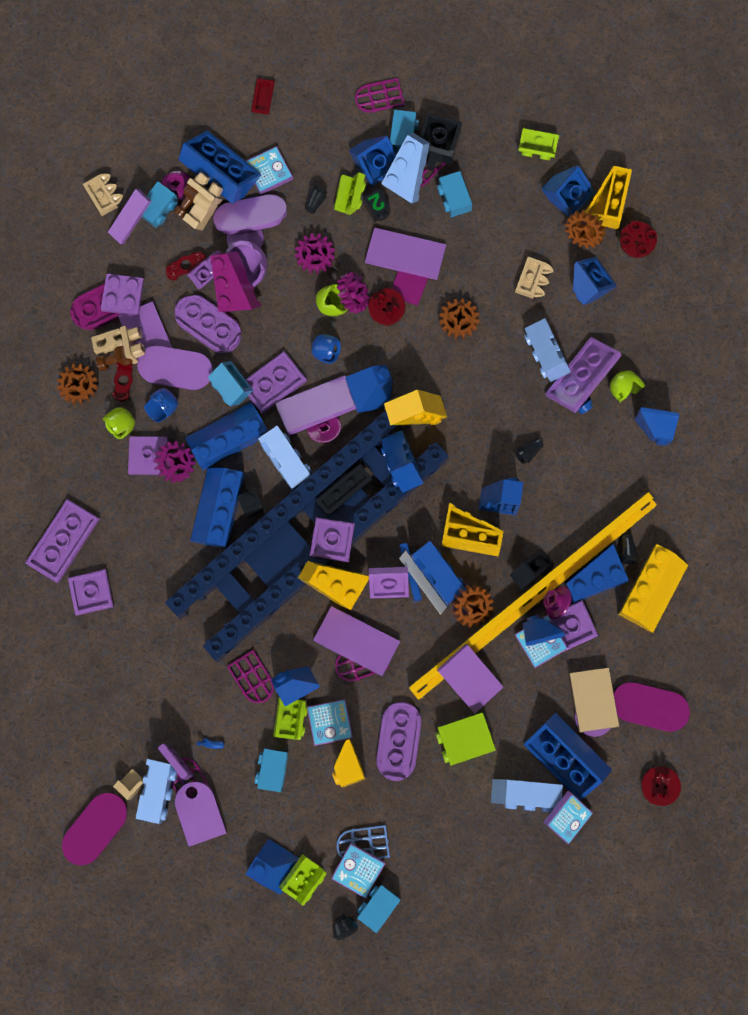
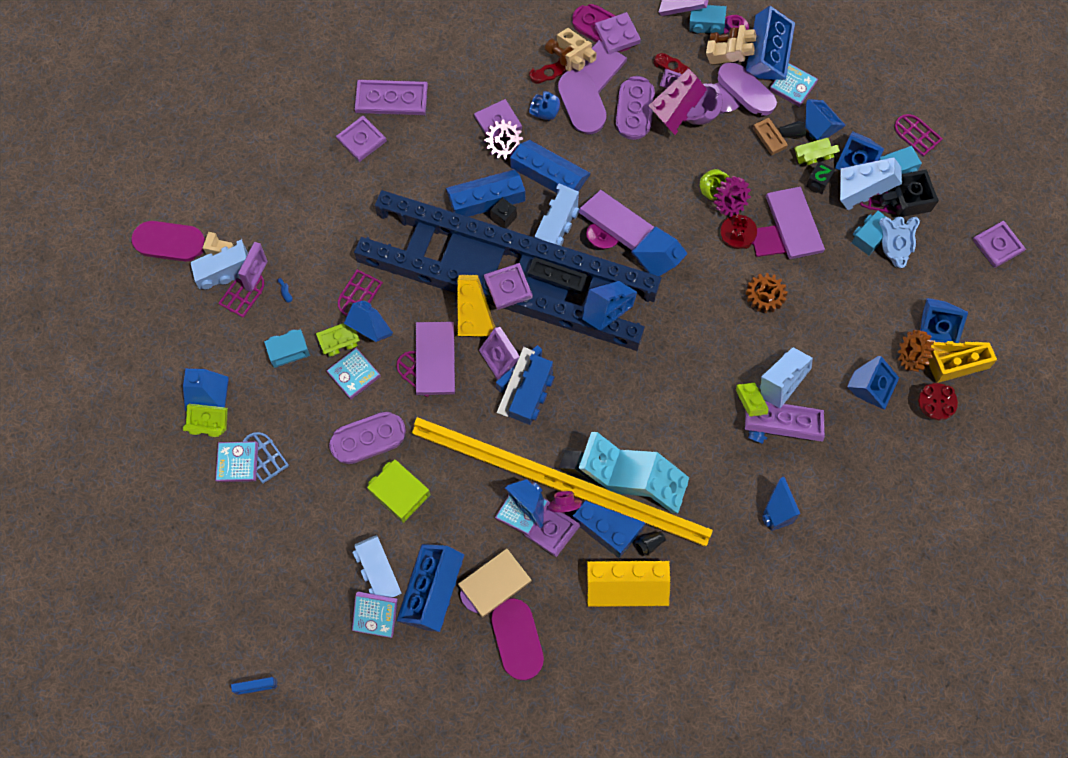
camera: 55 degrees right, 10 degrees down
dark orange gear [57,364,98,405] -> none
lime helmet [102,407,135,439] -> none
medium lavender tile [175,781,227,847] -> none
dark azure brick [208,361,253,406] -> none
medium lavender tile [246,351,307,414] -> none
dark red tile [251,78,275,115] -> none
magenta gear [295,233,335,274] -> none
blue helmet [311,334,341,364] -> none
yellow slope [332,739,366,787] -> none
black cone [332,914,358,940] -> none
dark azure brick [357,884,401,933] -> none
yellow wedge [384,390,447,425] -> none
medium lavender tile [437,644,503,713] -> none
yellow wedge [441,503,504,557] -> none
dark orange gear [451,584,493,627] -> none
blue wedge [479,477,524,516] -> none
tan plate [515,257,553,299] -> none
black cone [515,438,544,464] -> none
lime bracket [518,128,559,160] -> none
lime helmet [610,370,645,402] -> none
dark red plate [641,766,681,806] -> none
none -> blue tile [231,677,277,695]
none -> medium azure bracket [579,432,689,514]
none -> lime plate [736,383,769,417]
none -> medium nougat plate [753,118,788,156]
none -> blue slope [806,99,846,140]
none -> light blue tile [879,217,920,268]
none -> medium lavender tile [972,221,1026,268]

